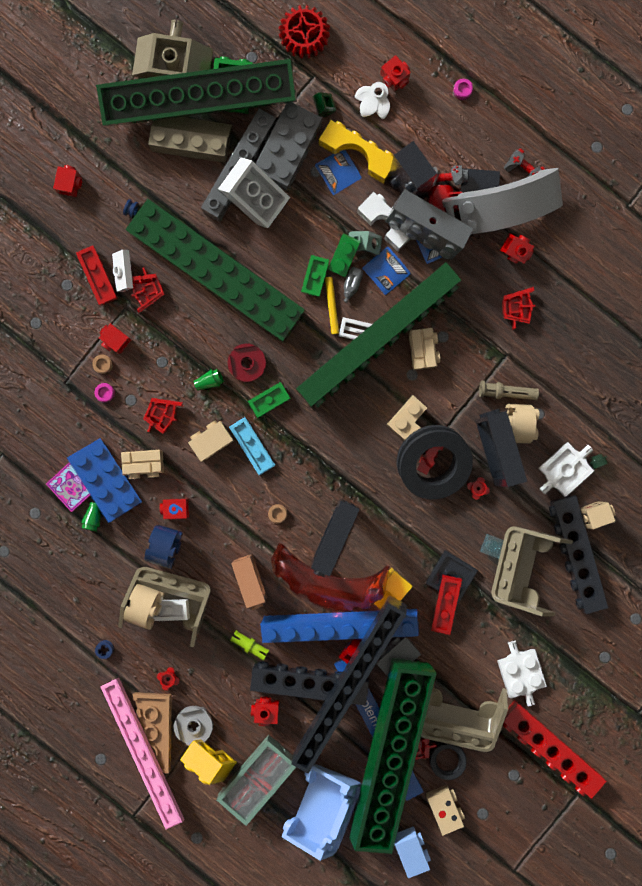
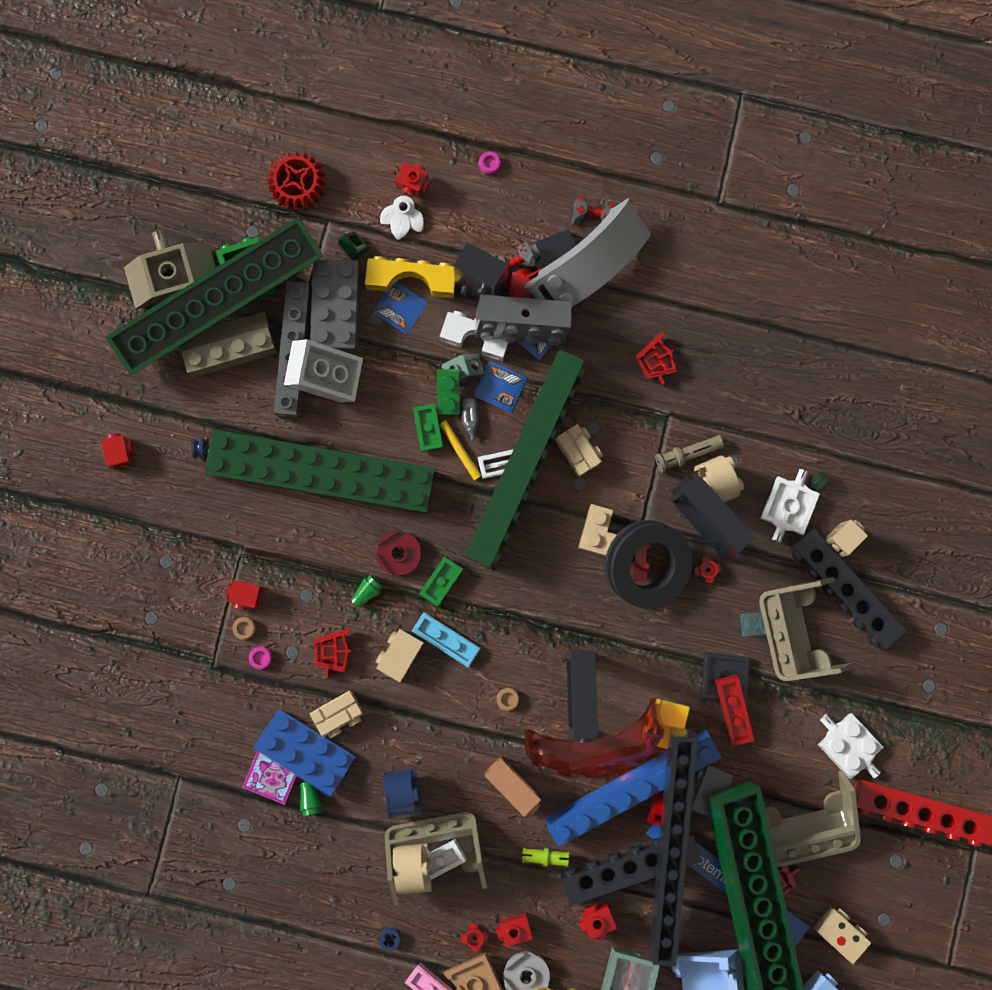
camera: 30 degrees left, 5 degrees down
red plate [76,245,118,306] -> none
white plate [112,250,133,292] -> none
red piece [131,268,165,313] -> none
red brick [160,498,189,519] -> none
black tyre [429,742,467,780] -> none
red brick [500,233,535,264] -> none
none -> red brick [496,912,533,947]

